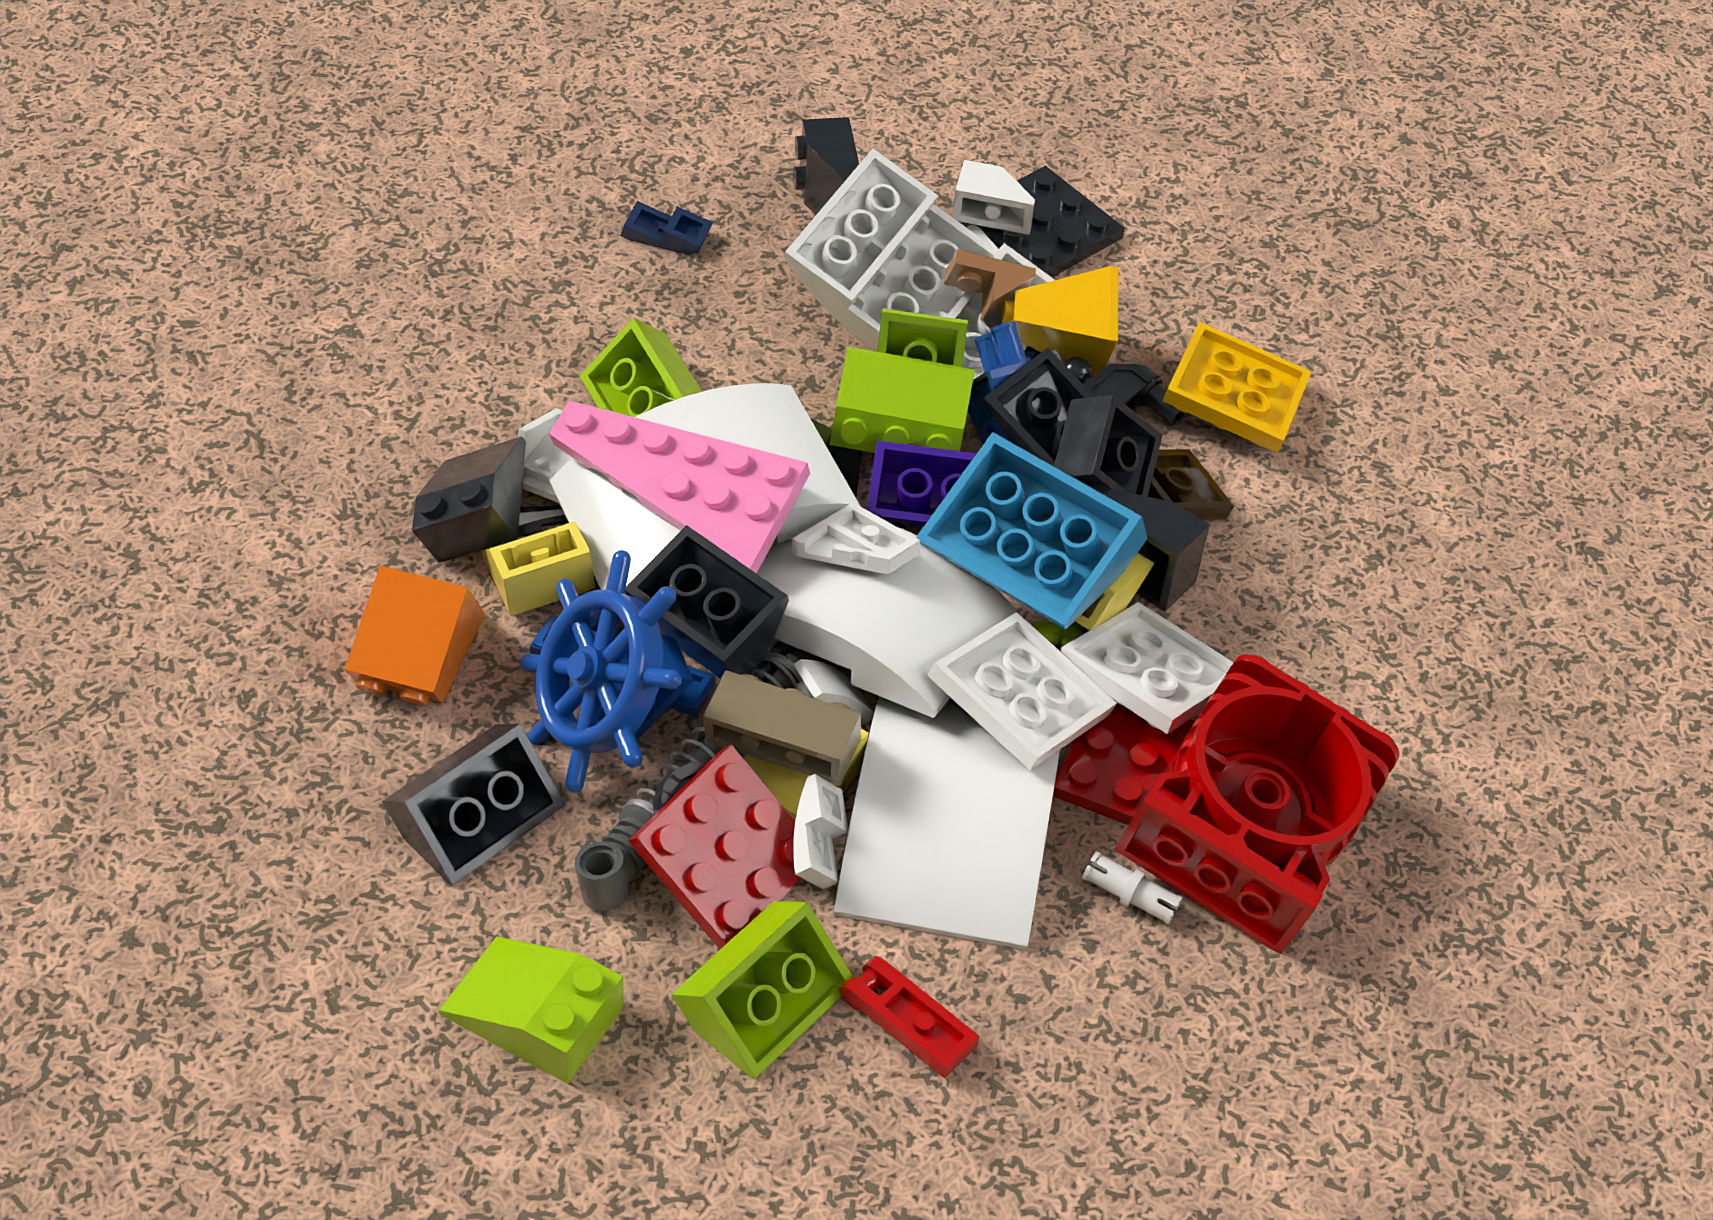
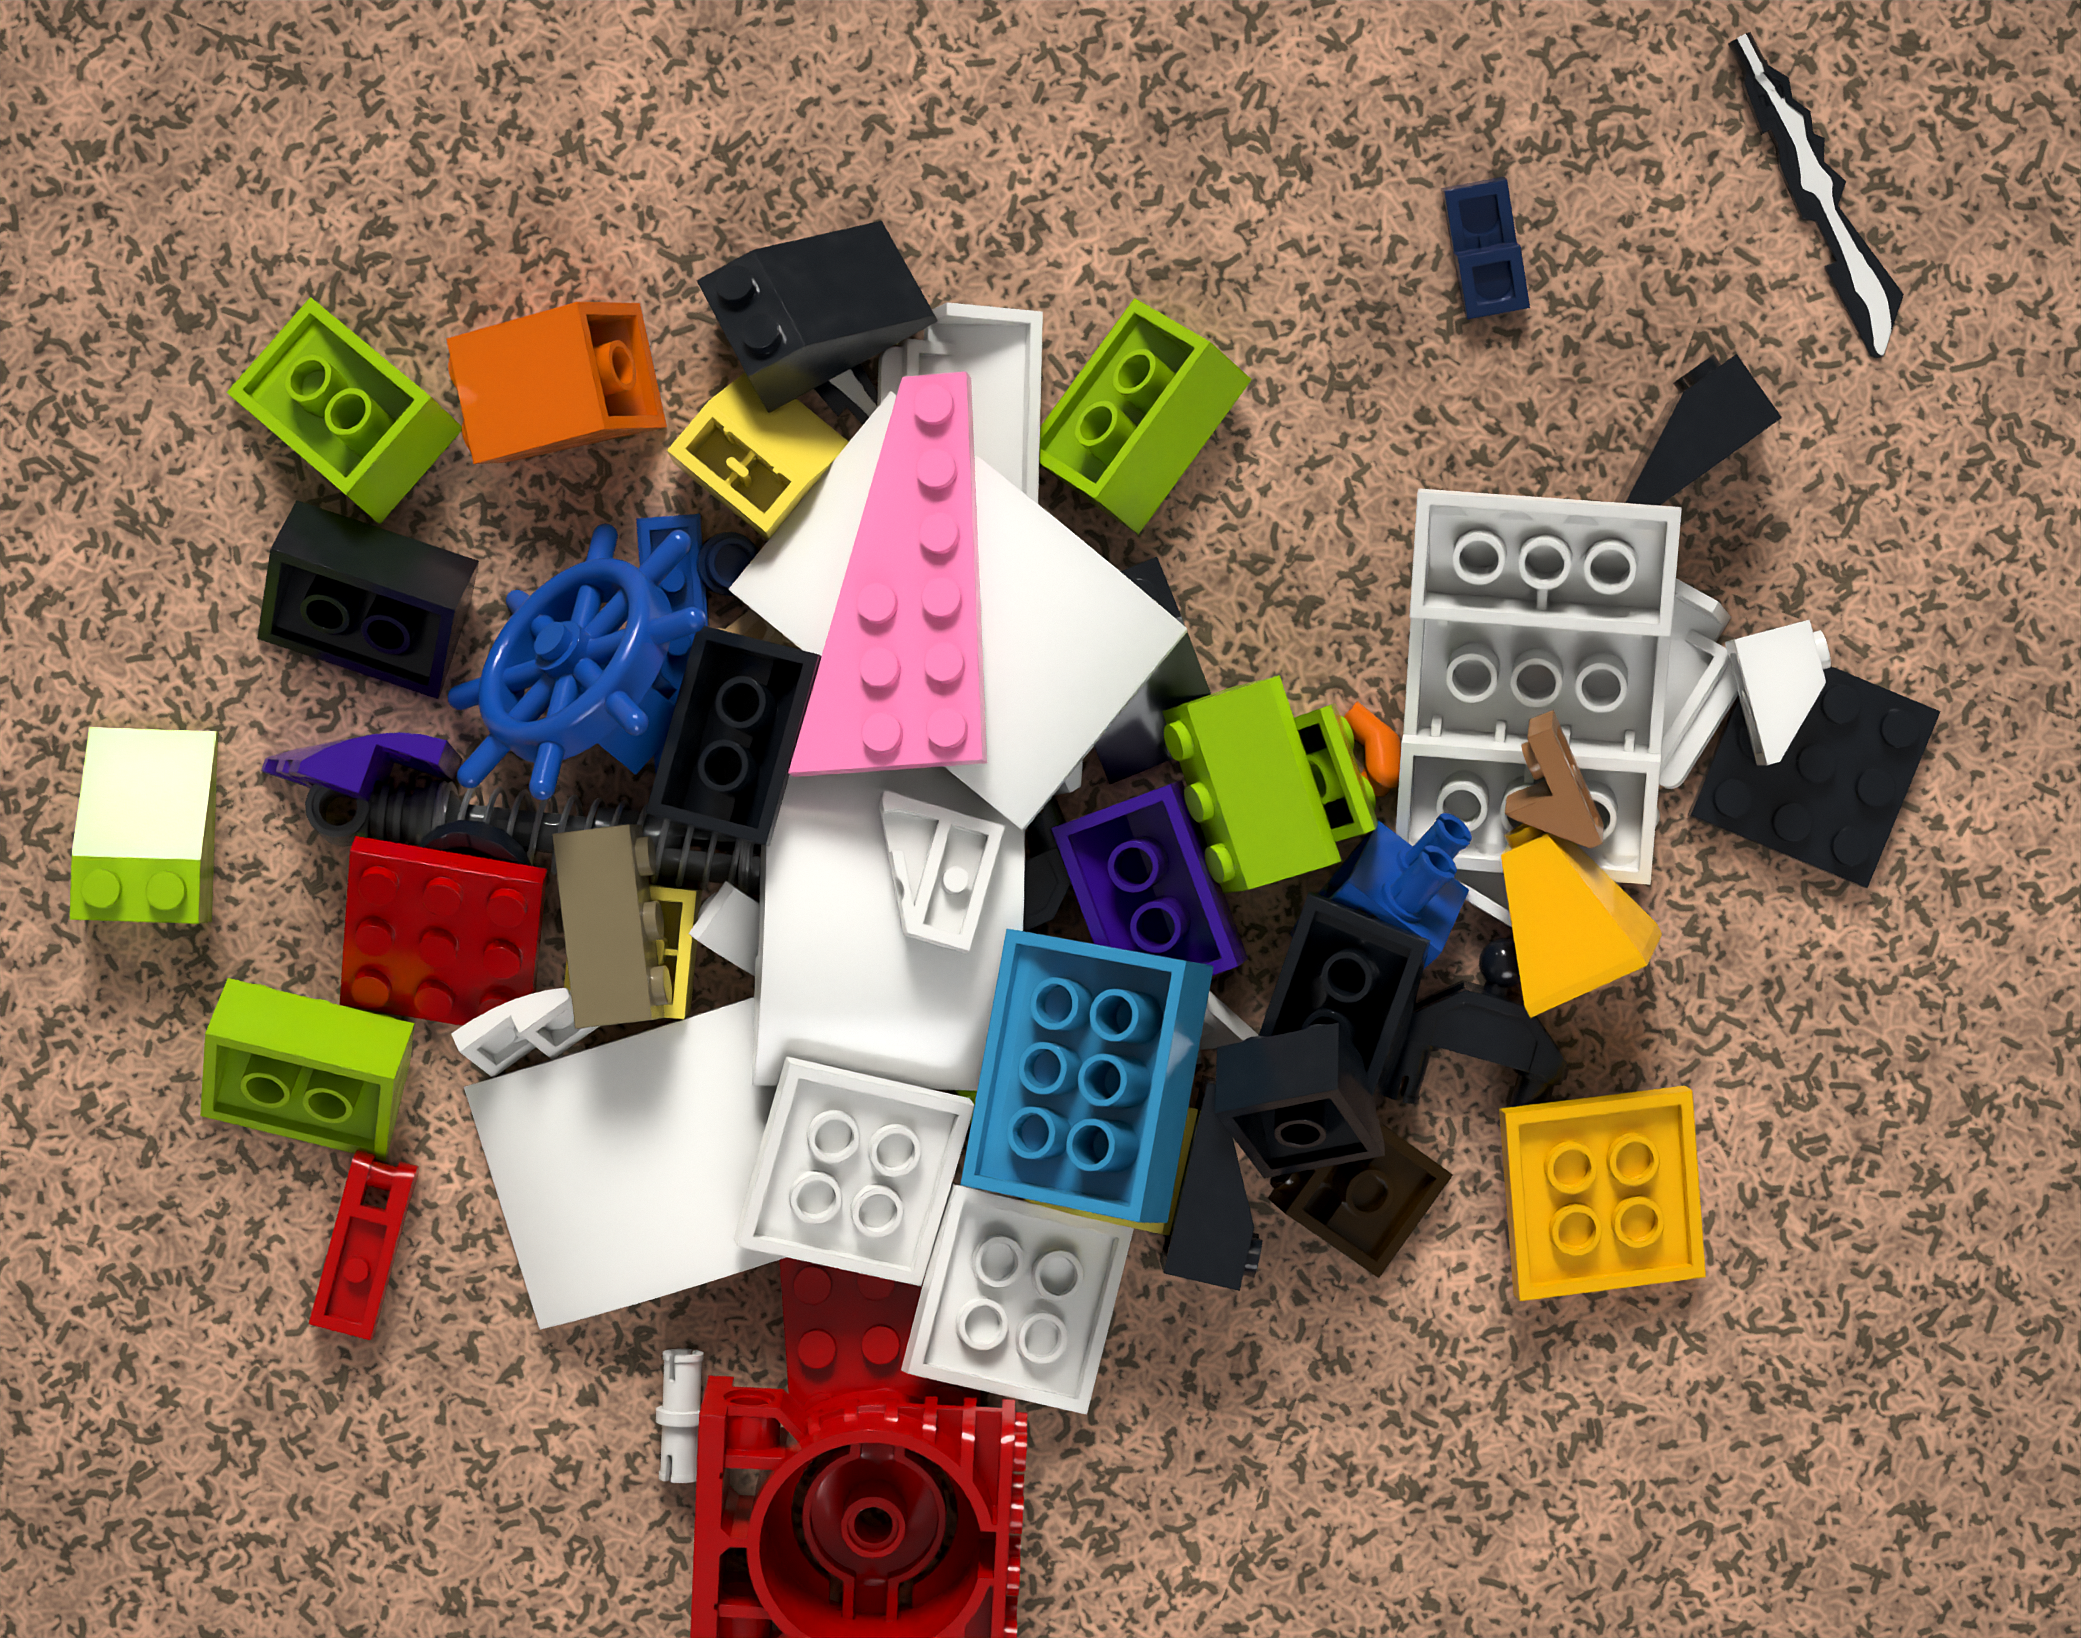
camera: 60 degrees right, 40 degrees up
none -> lime slope [226,297,462,524]
none -> dark purple slope [261,732,463,802]
none -> black sword [1728,32,1904,358]

